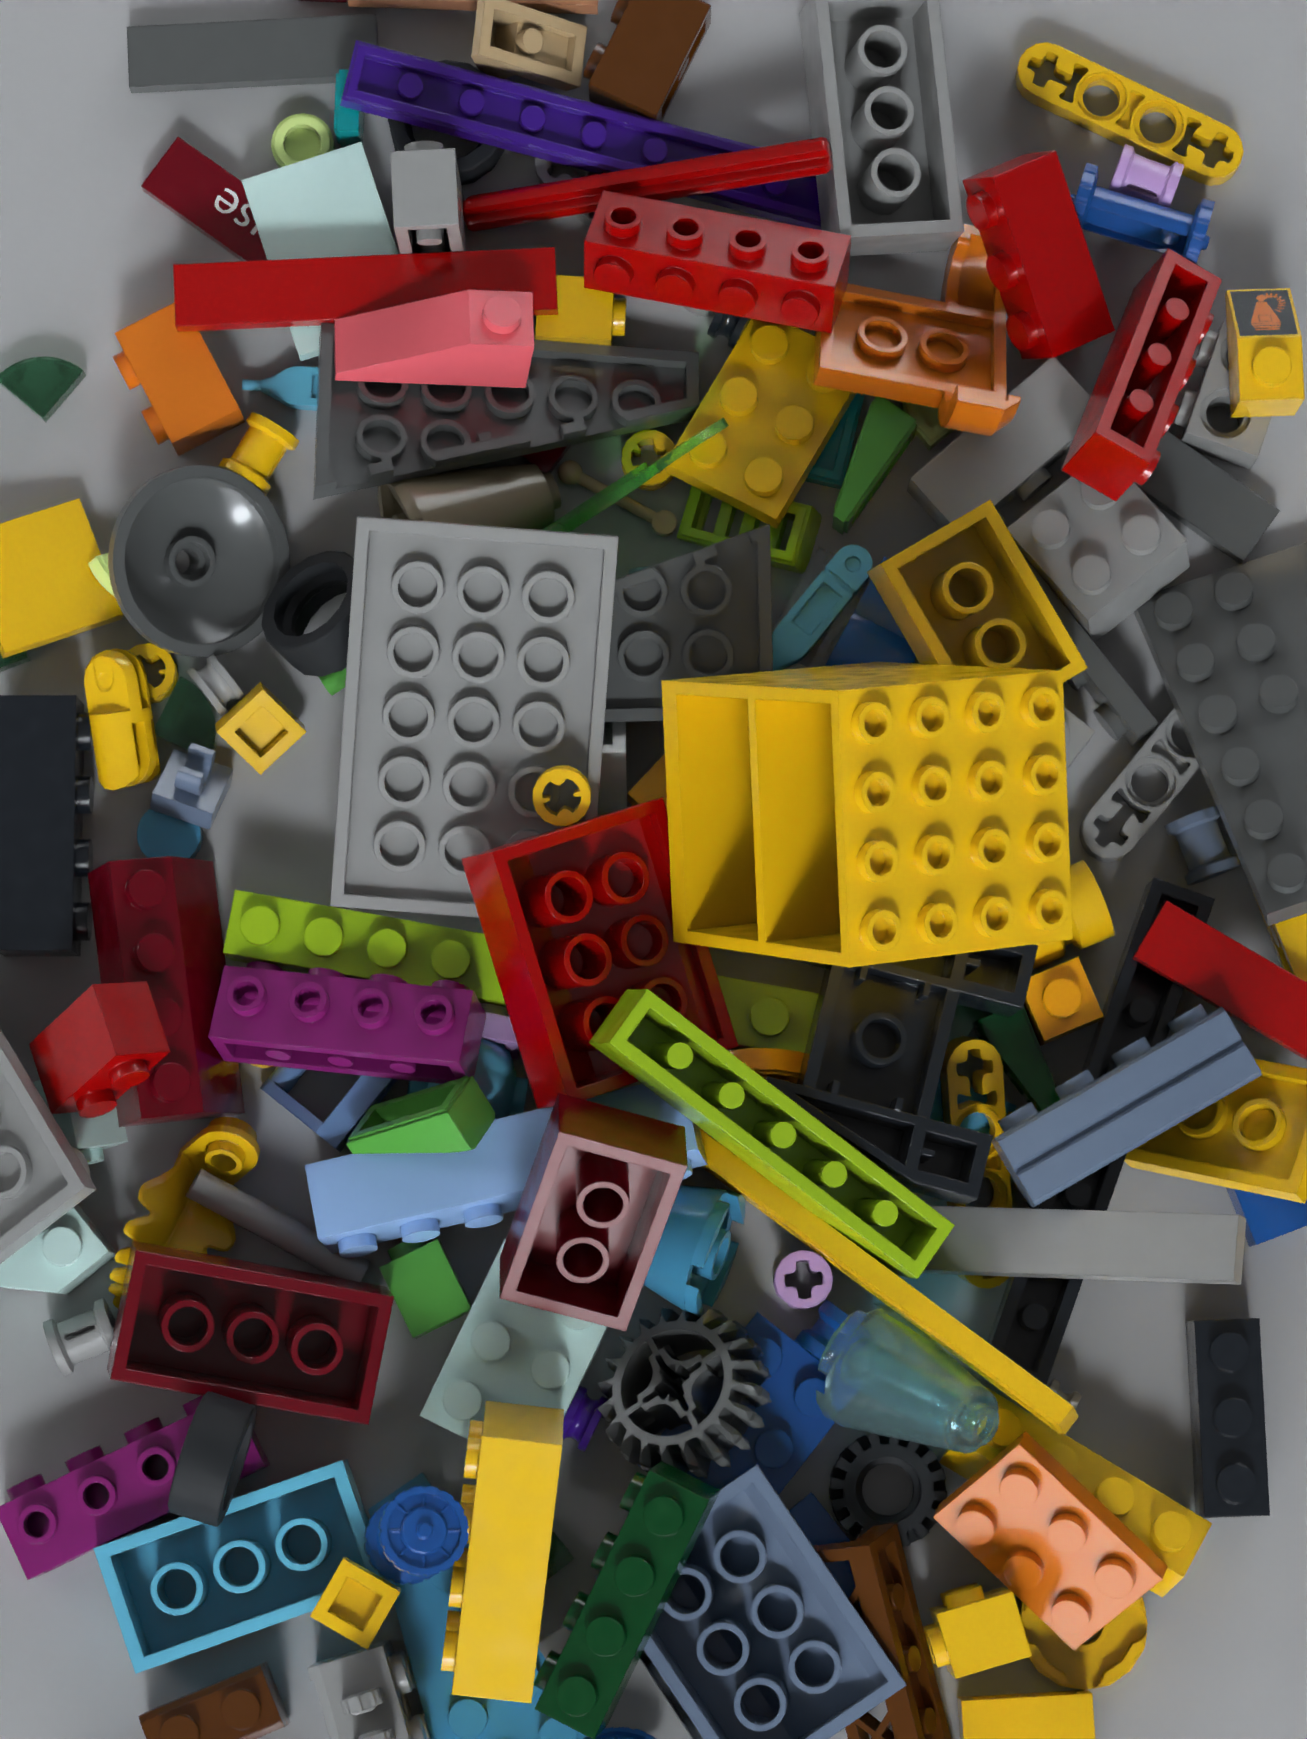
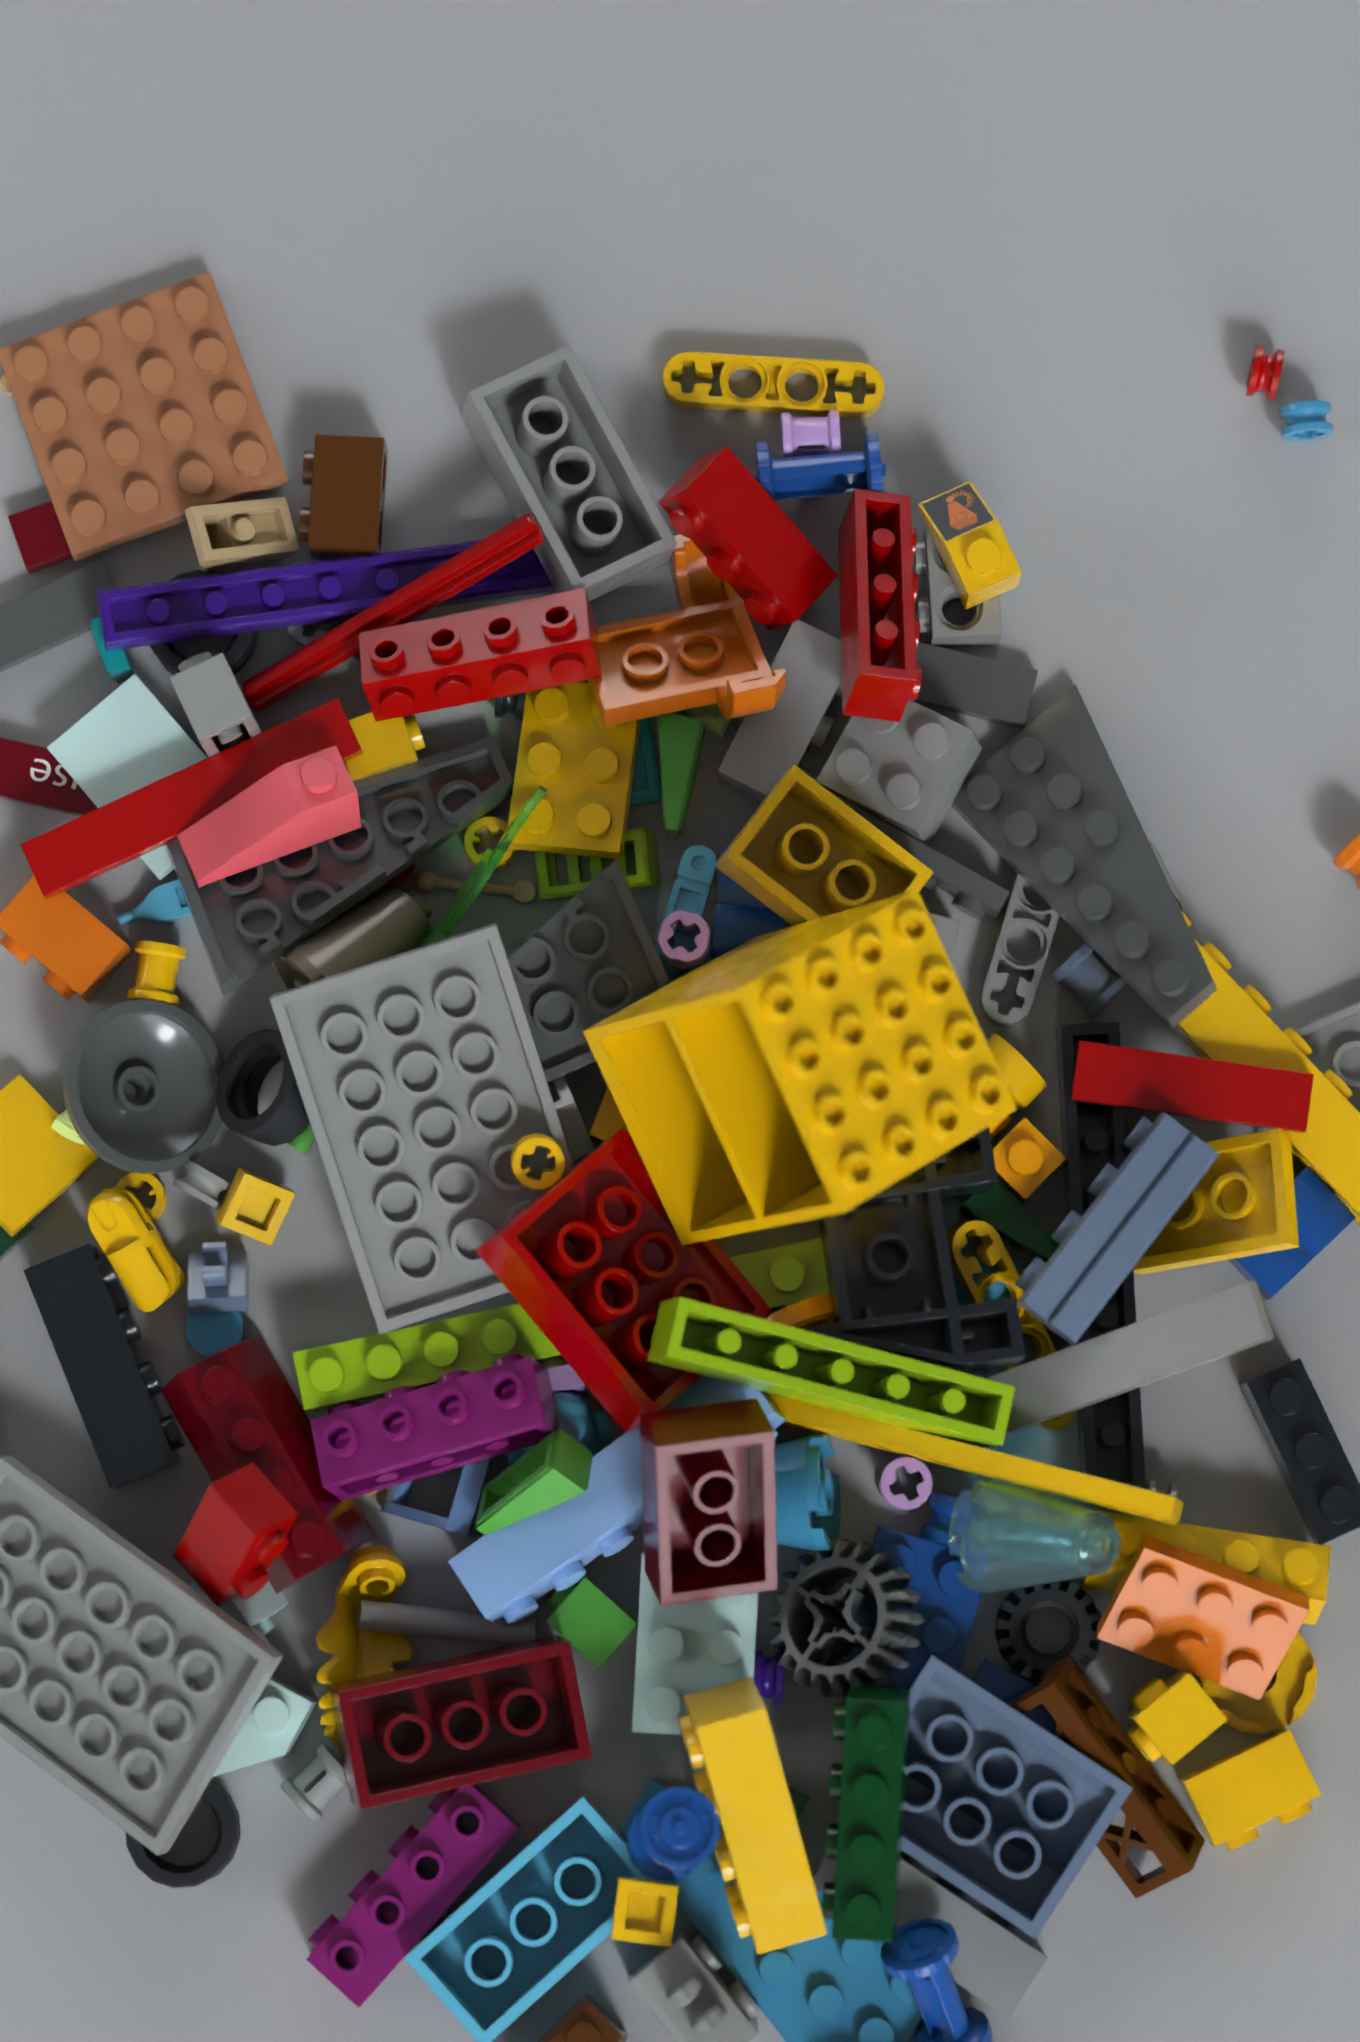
camera: 20 degrees left, 0 degrees up
clear green tile [154,676,218,751] -> none
black tyre [168,1391,257,1527] -> none
yellowish green tile [271,113,335,168] -> none
none -> lavender bush [658,910,710,970]

